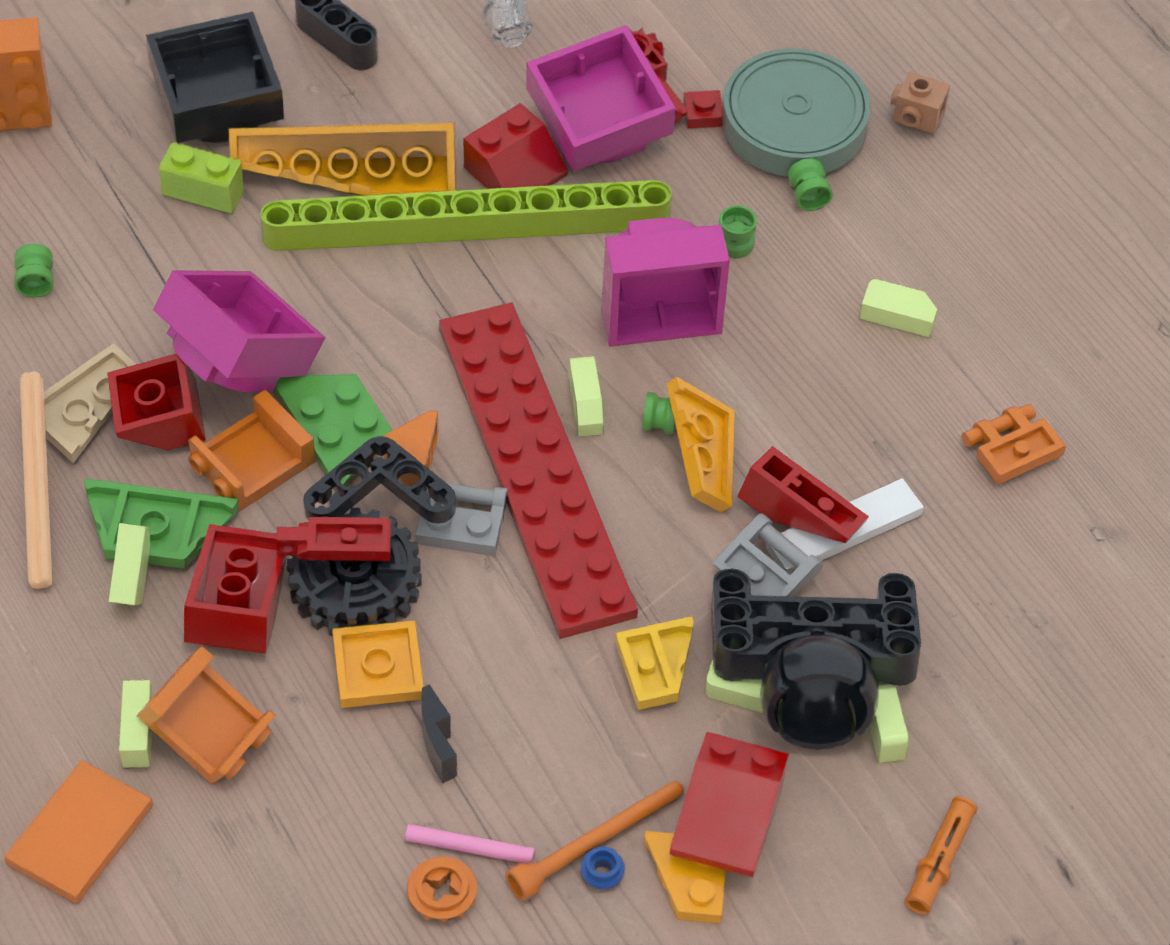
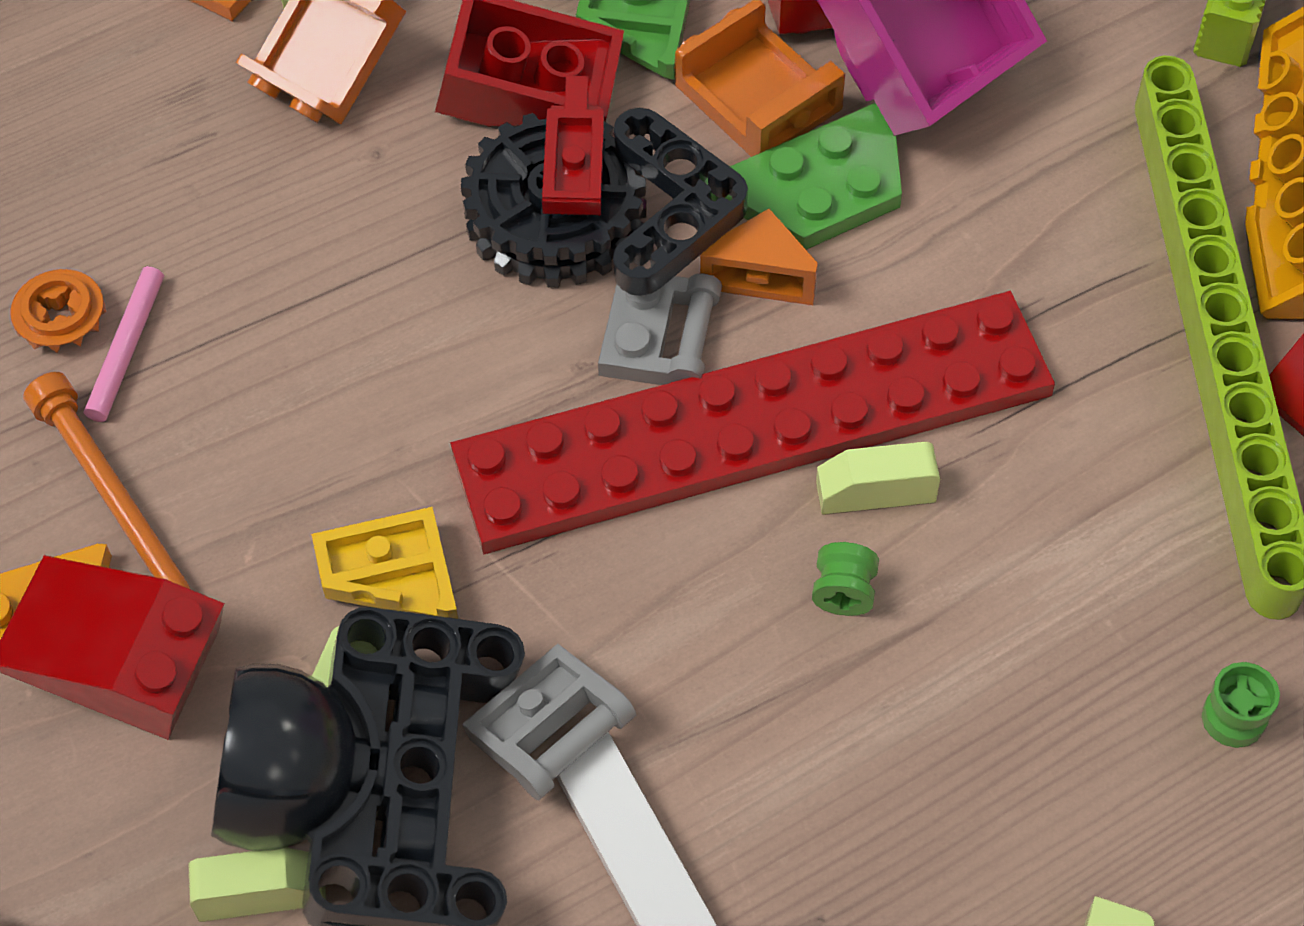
camera: 95 degrees right, 5 degrees up
light orange plate [332,620,424,708] -> none
black slope [421,684,457,784] -> none
blue plate [581,847,625,890] -> none
dark pink container [601,218,730,347] -> none
light orange wing [666,377,735,513] -> none
red slope [737,446,869,544] -> none

